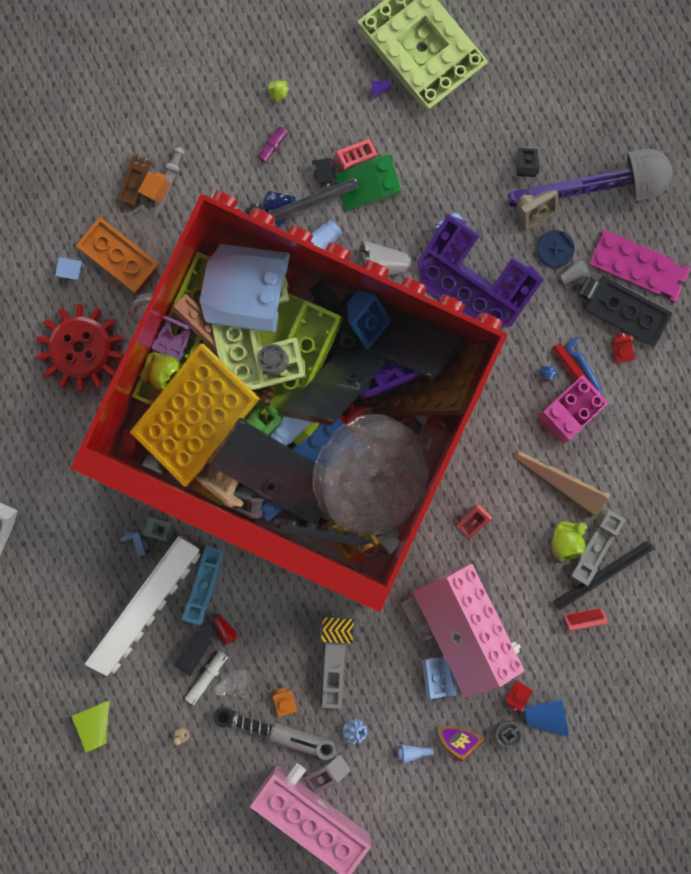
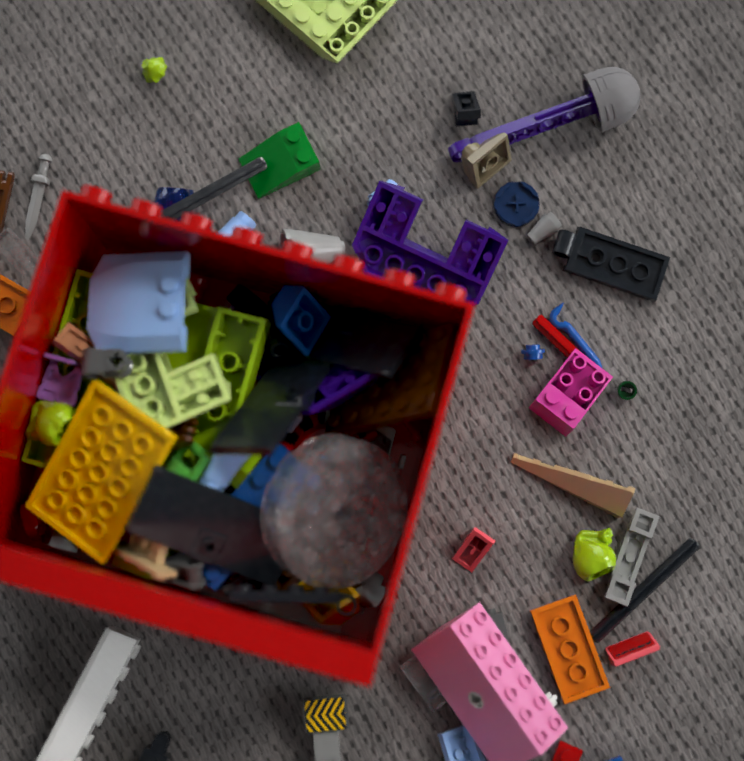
camera: 10 degrees left, 5 degrees down
medium blue bracket [120,530,149,557] -> none
orange brick [138,171,171,204] -> none
sand green brick [143,517,175,542] -> none
dark azure slope [182,546,224,626] -> none
red cone [212,615,238,645] -> none
magenta pin [257,126,289,164] -> none
dark grey wheel [258,344,289,375] -> none
black brick [312,158,337,188] -> none
coral slope [334,139,378,173] -> none
dark purple slope [371,81,391,100] -> none
dark pink hinge [589,230,691,303] -> none
red bracket [611,333,635,364] -> none
none -> dark grey piece [81,348,133,379]
none -> orange plate [529,594,610,704]
none -> dark green hinge [617,381,637,400]

